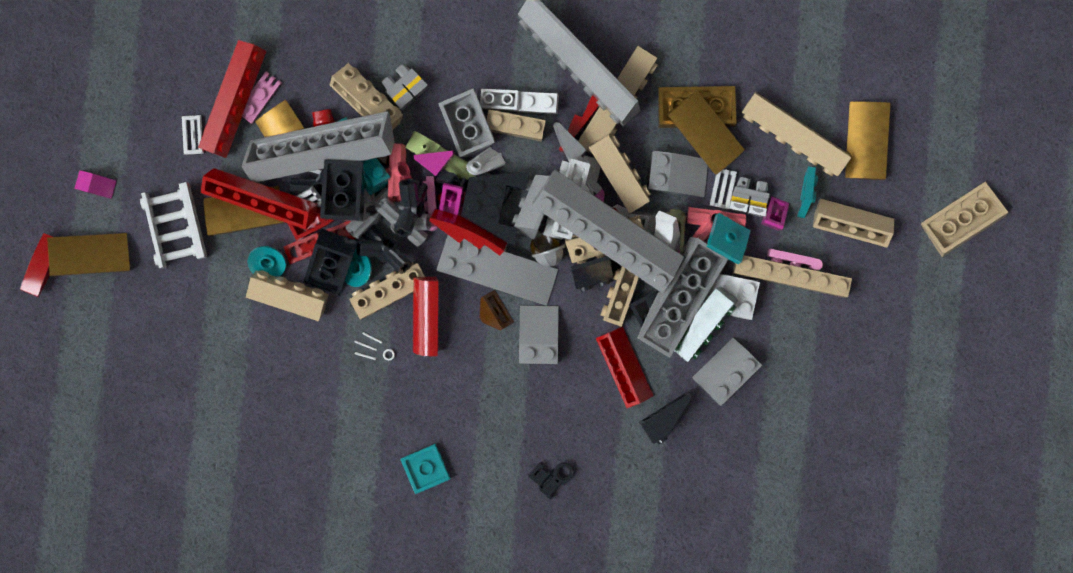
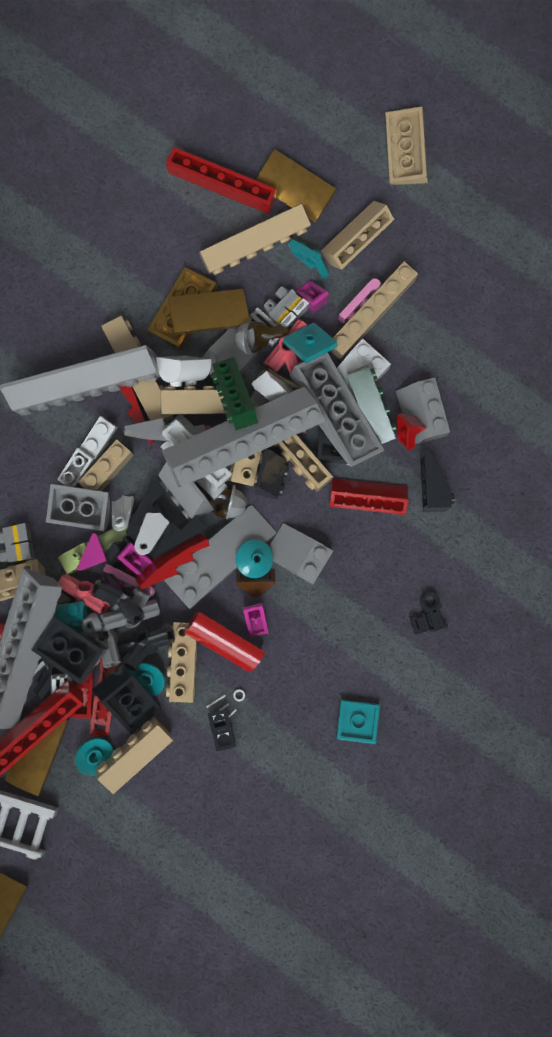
camera: 60 degrees left, 5 degrees down
none -> light grey tile [82,613,102,633]
none -> white piece [134,513,169,555]
none -> white brick [156,356,211,387]
none -> red brick [166,147,276,214]
none -> black slope [207,709,236,752]
none -> dark green brick [211,357,258,431]
none -> piece [235,321,290,355]
none -> teal dish [235,540,273,578]
none -> dark pink slope [243,603,269,637]
none -> red slope [397,413,427,451]

